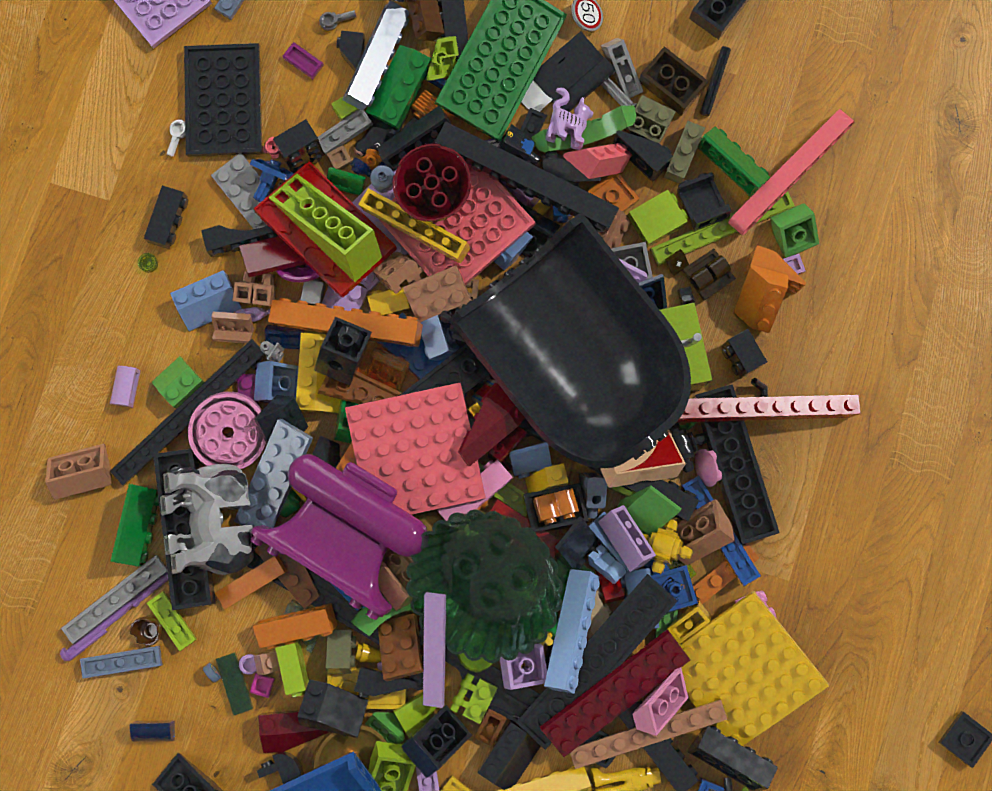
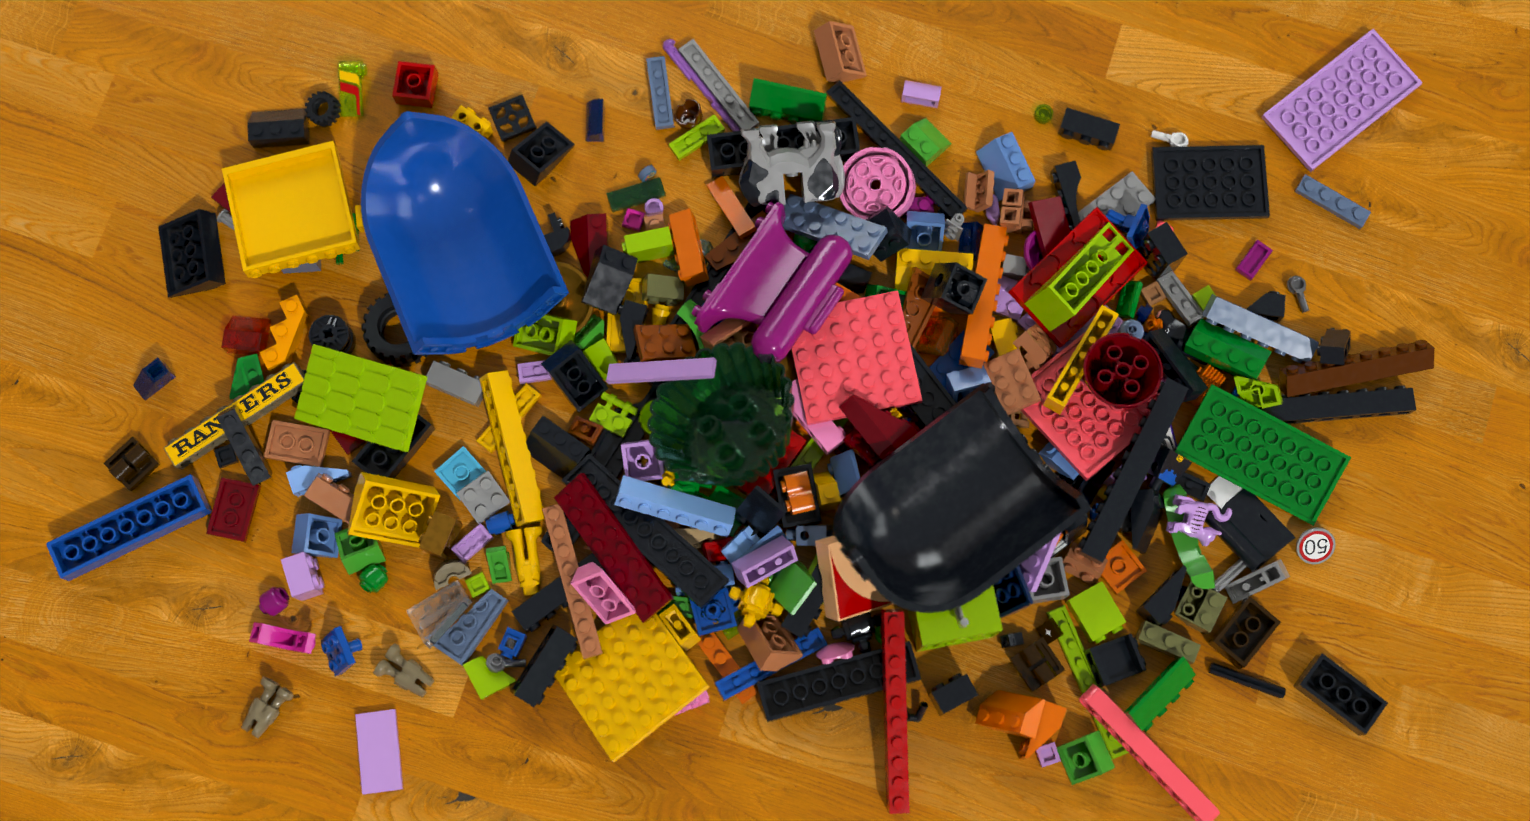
camera: 95 degrees right, 5 degrees down
coral slope [563,143,632,179] -> none

